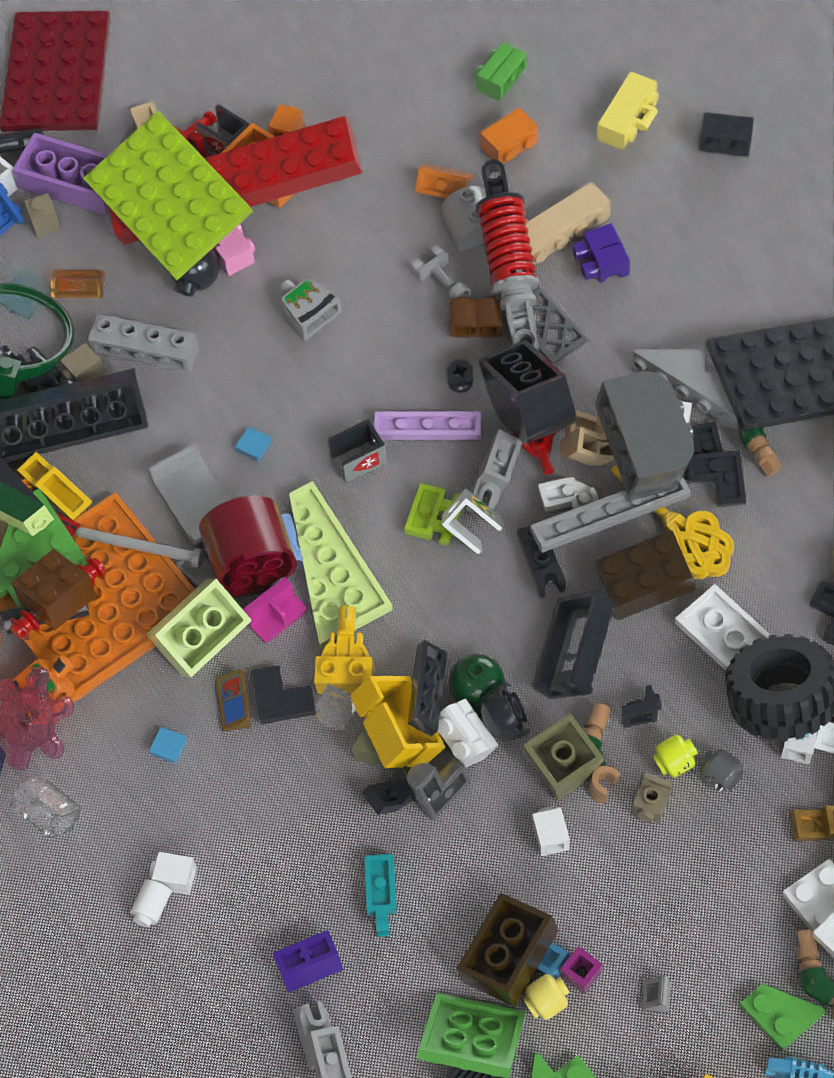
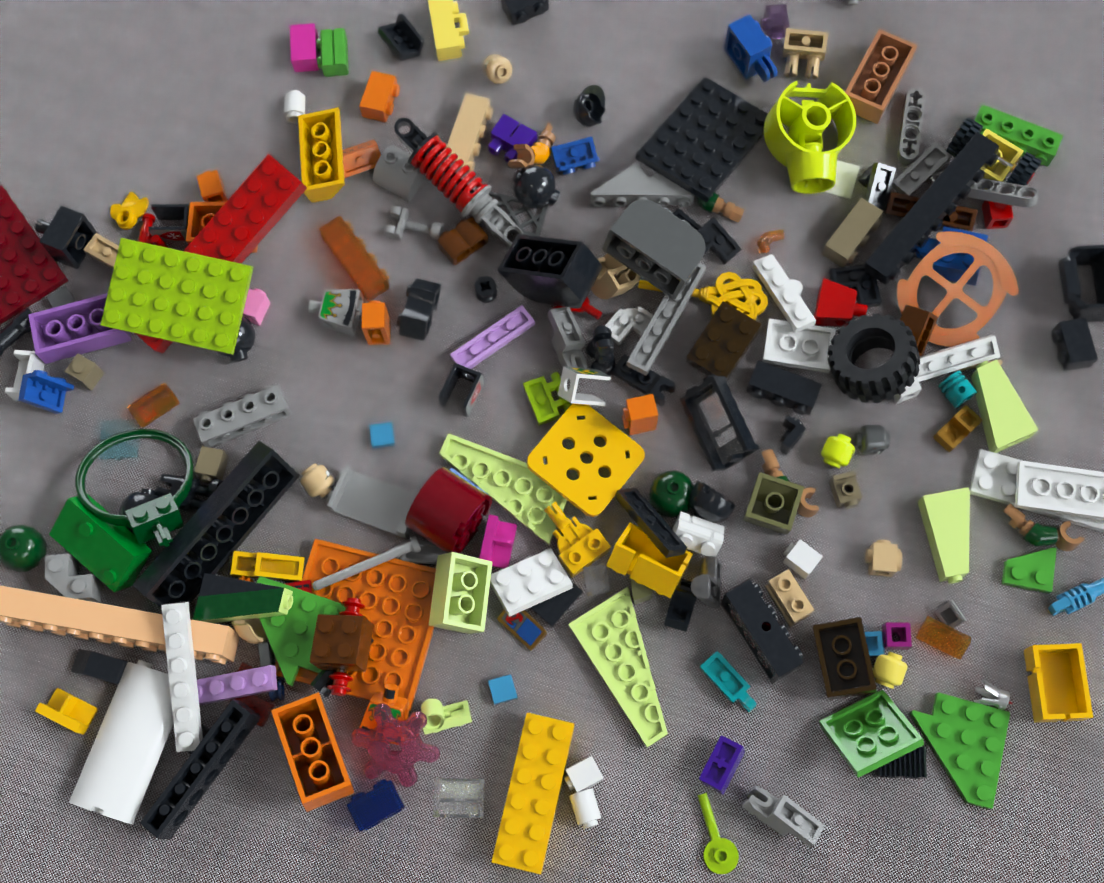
camera: 40 degrees left, 10 degrees up
none -> black brick [35,205,98,270]
none -> dark grey tile [46,286,77,308]
none -> yellow plate [110,191,149,230]
none -> white brick [284,90,305,124]
none -> dark pink panel [290,23,319,72]
none -> yellow slope [298,107,345,203]
none -> tan head [300,463,335,498]
none -> clear orange brick [318,215,390,302]
none -> orange brick [361,300,391,345]
none -> black bracket [377,13,425,61]
none -> black brick [397,278,442,341]
none -> yellowish green plate [421,699,472,735]
none -> tan head [482,54,513,84]
none -> white plate [490,548,573,617]
none -> yellow brick [492,713,575,875]
none -> medium nougat piece [508,122,556,169]
none -> black brick [512,165,560,208]
none -> yellow piece [527,403,645,517]
none -> blue bracket [551,136,600,175]
none -> yellowish green wing [568,587,668,748]
none -> black piece [573,85,606,127]
none -> black piece [586,325,616,375]
none -> orange brick [622,394,658,435]
none -> lime piece [697,793,739,874]
none -> black brick [721,579,804,684]
none -> black brick [746,360,822,415]
none -> white hinge [752,254,816,333]
none -> clear orange arm [757,229,785,253]
none -> tan hinge [765,569,814,627]
none -> red torso [814,278,868,327]
none -> tan brick [865,540,902,577]
none -> clear orange plate [916,616,972,660]
none -> yellowish green slope [918,487,970,584]

